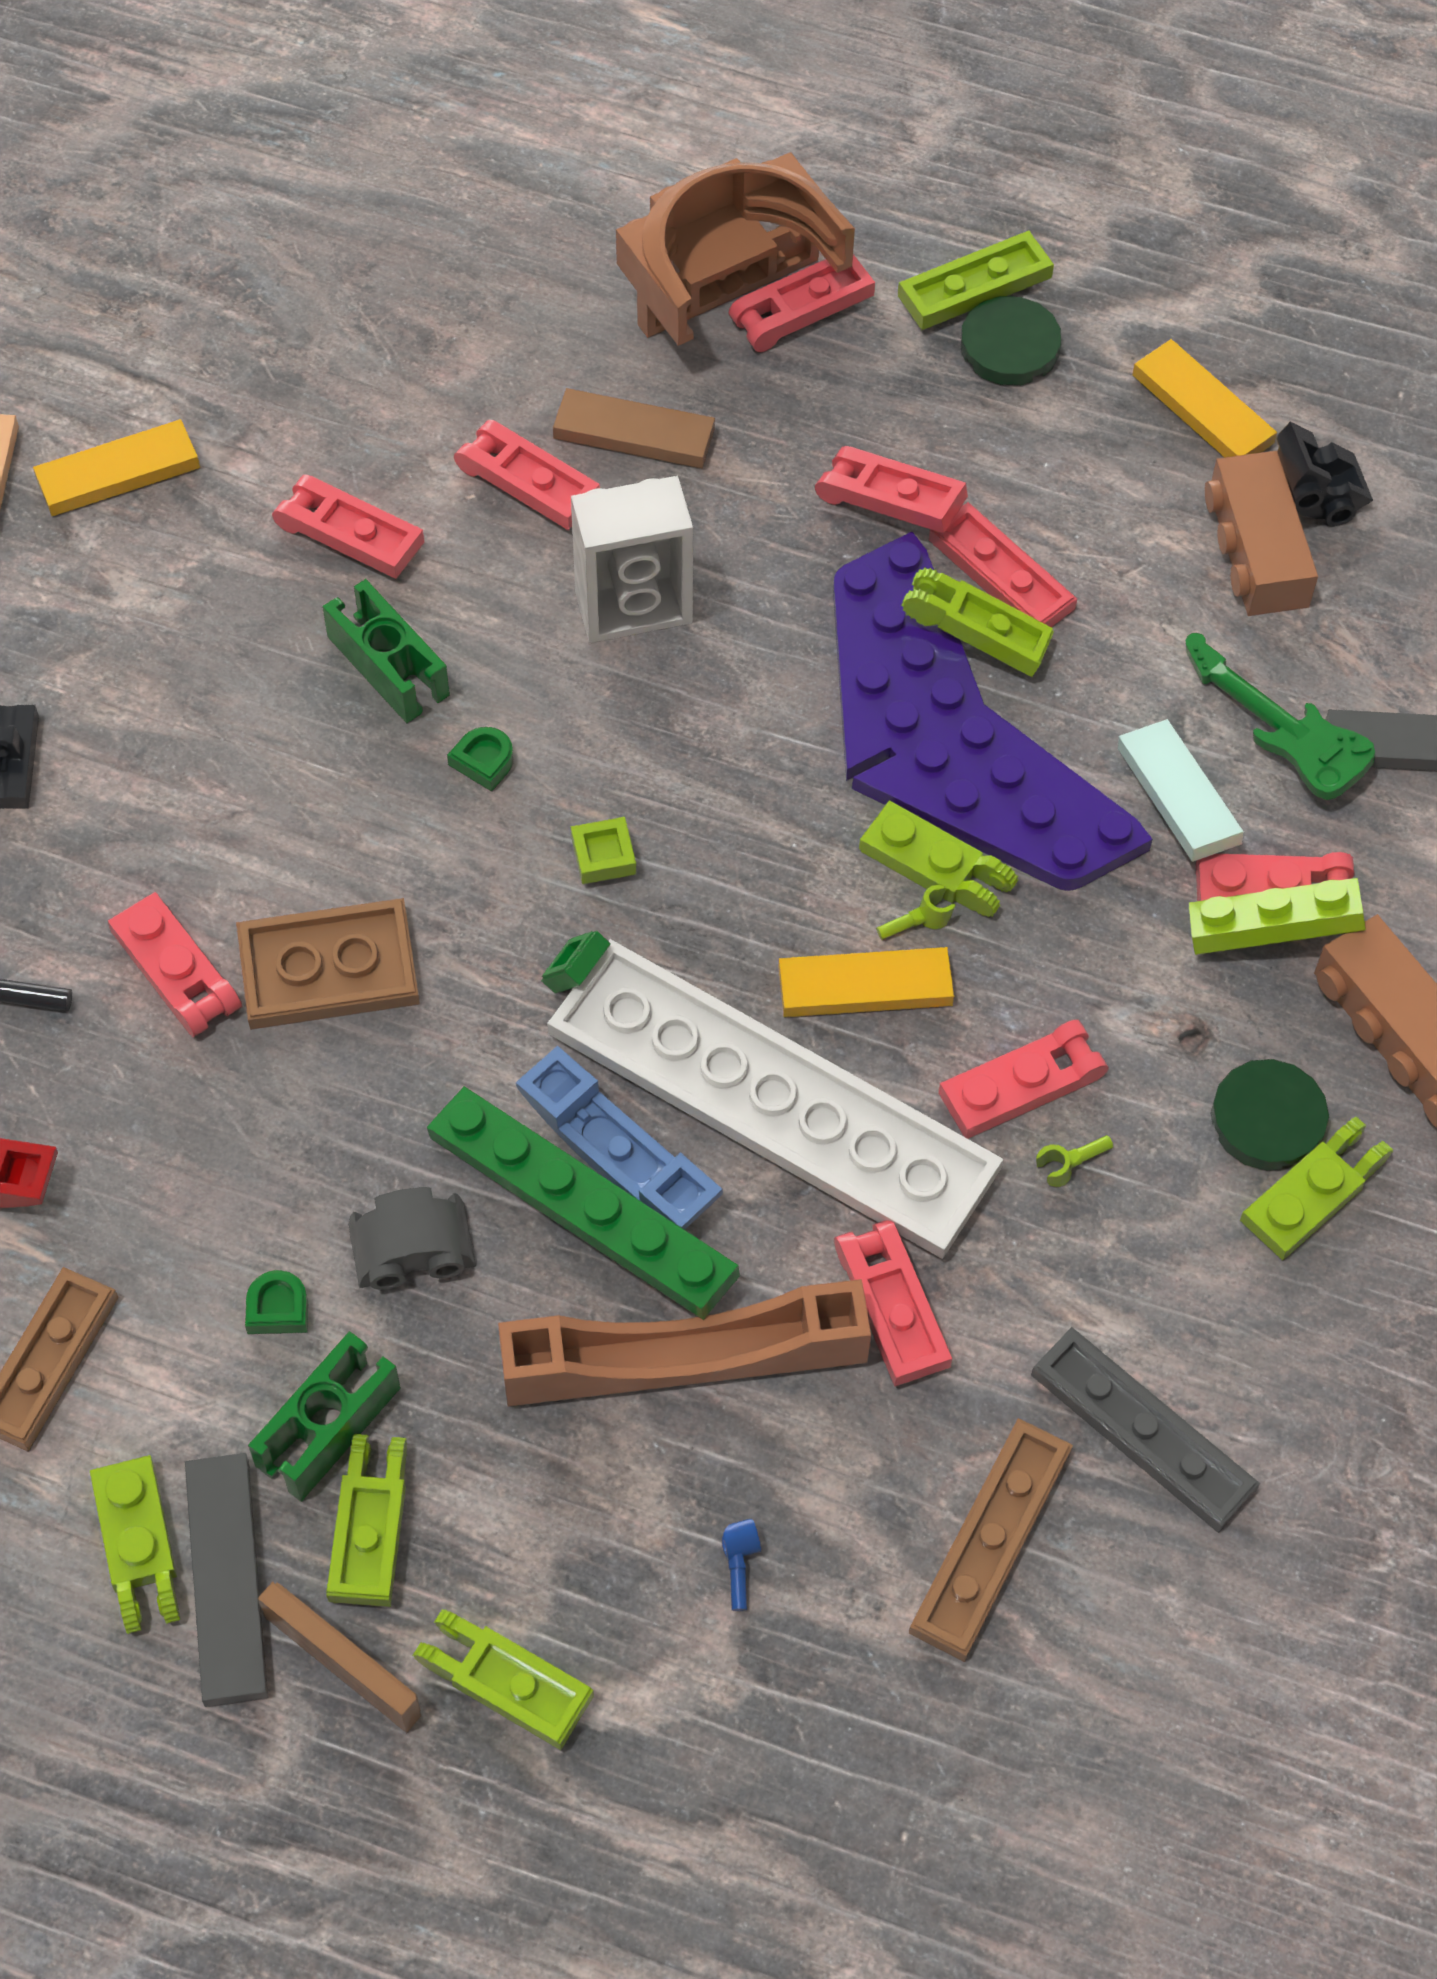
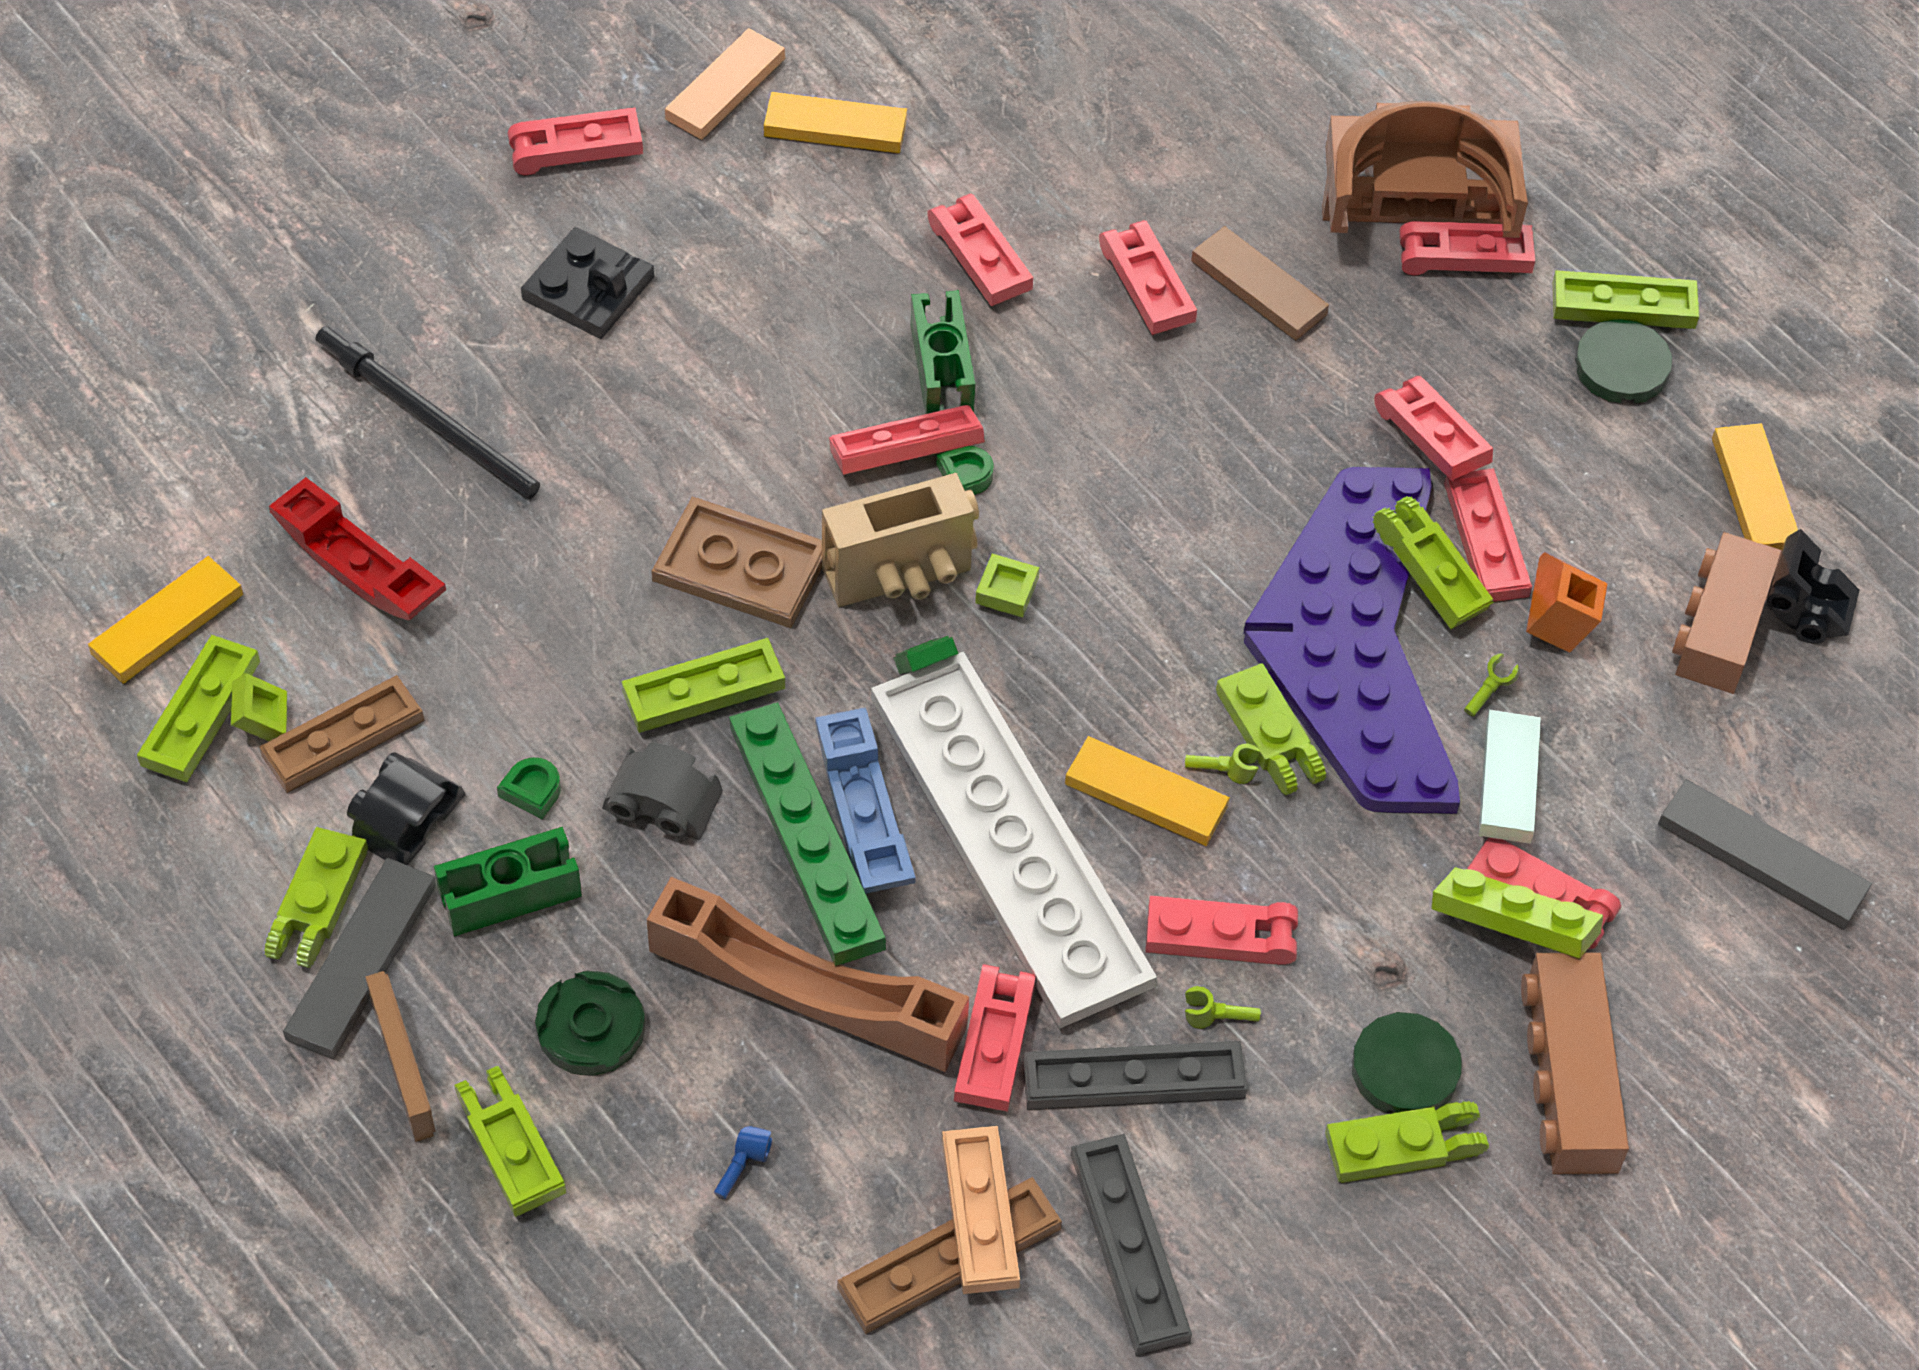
camera: 30 degrees right, 5 degrees down
coral plate [108,892,242,1037] -> none
lime hinge [326,1434,407,1607] -> none
white brick [571,476,693,643] -> none
green piece [1185,633,1375,800] -> none
none -> black cylinder [347,752,466,866]
none -> dark green tile [535,970,646,1076]
none -> lime plate [622,638,785,733]
none -> tan piece [822,473,979,608]
none -> coral tile [829,405,985,475]
none -> light nougat tile [942,1126,1020,1294]
none -> dark grey tile [1022,1041,1247,1110]
none -> lime hand [1464,653,1520,717]
none -> orange slope [1526,552,1608,653]

